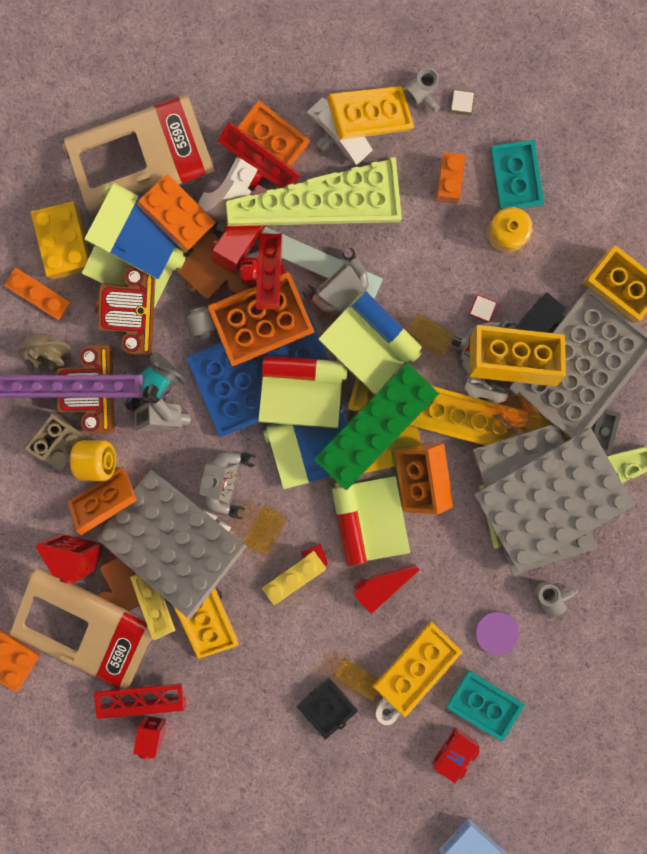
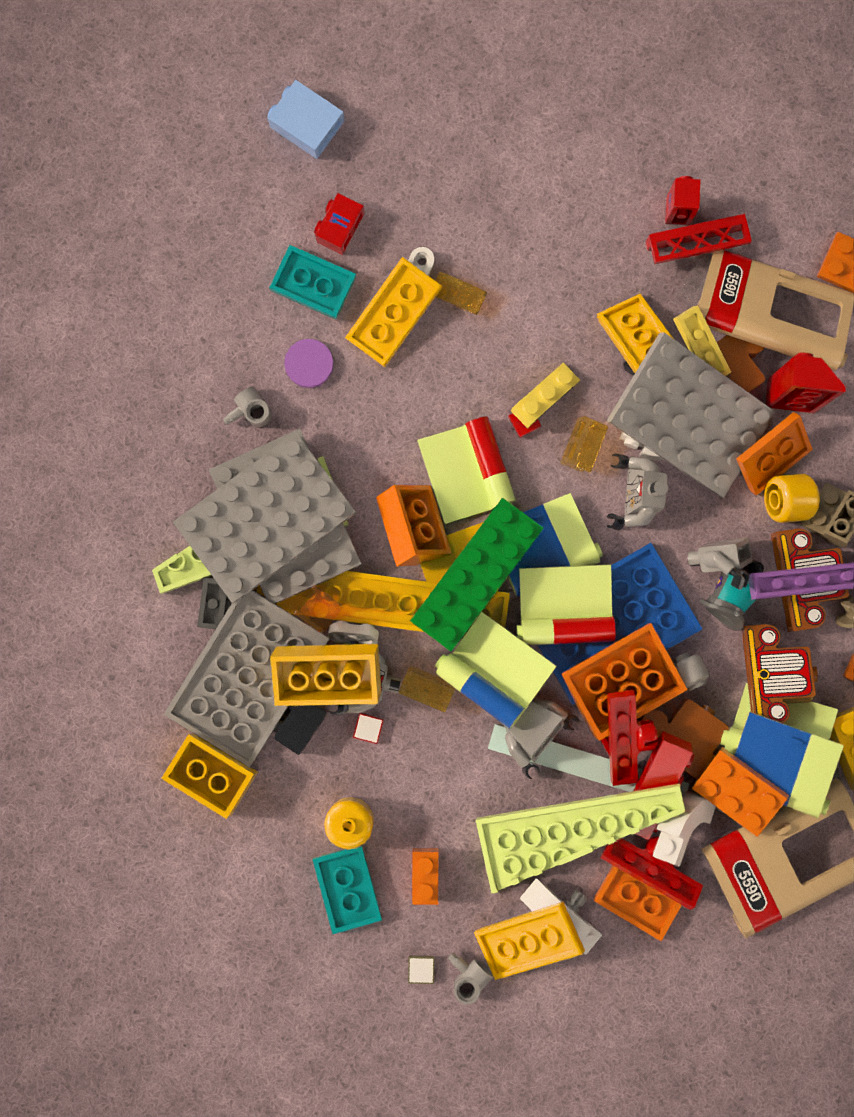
camera: 175 degrees right, 5 degrees down
black plate [297,677,358,740] -> none
red slope [353,564,420,614] -> none

